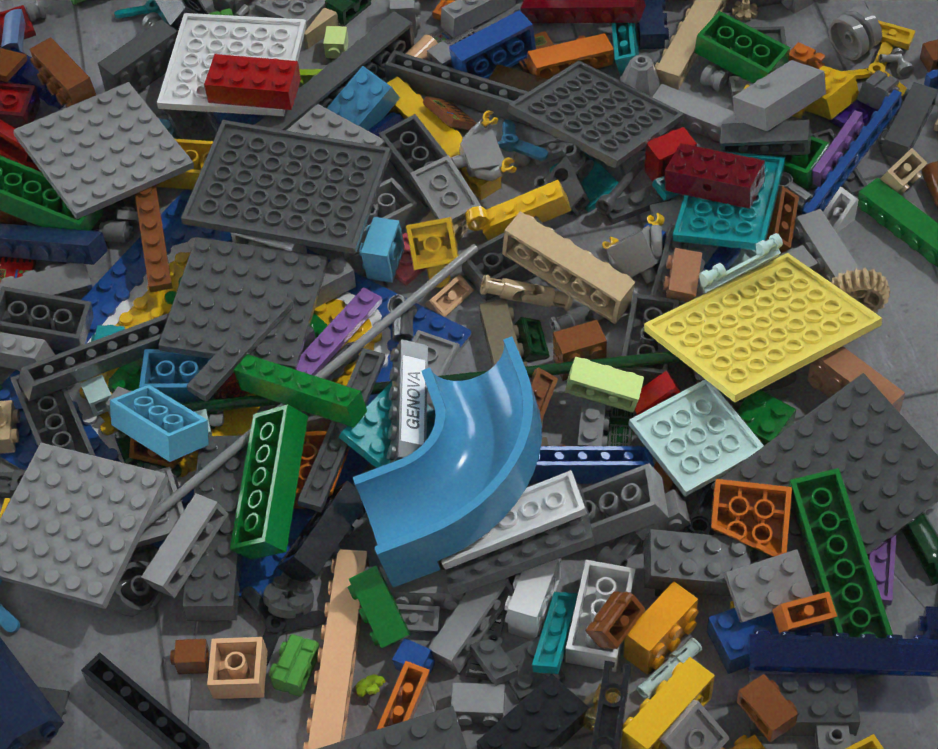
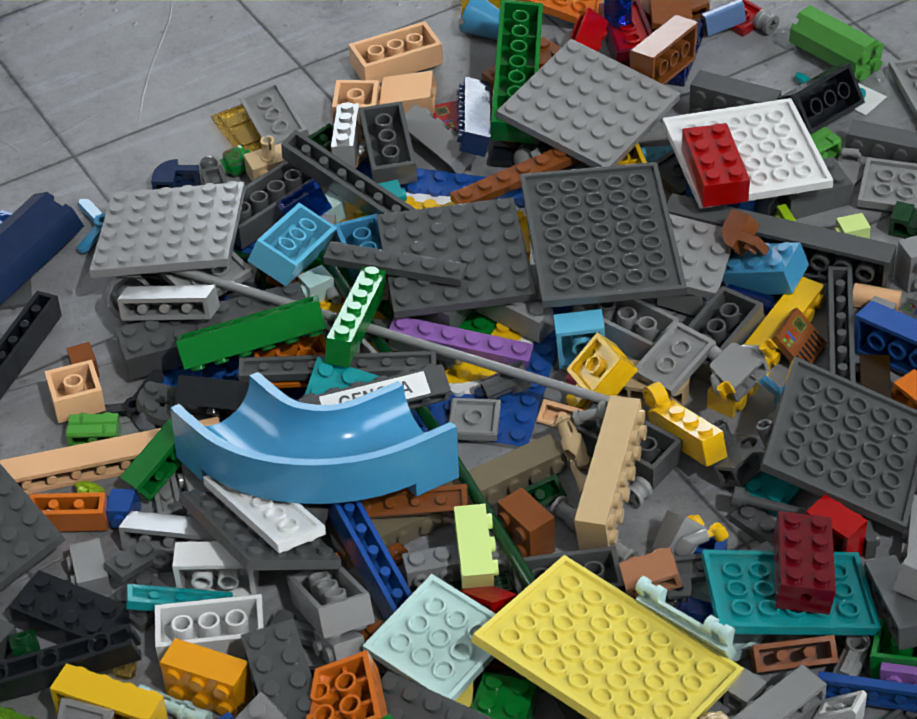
camera: 70 degrees right, 10 degrees down
tan slope [304,8,339,49] -> none
dark orange brick [585,591,645,649] -> none
none -> clear blue brick [276,179,332,216]
none -> light grey piece [573,400,608,426]
none -> dark orange brick [722,209,770,258]

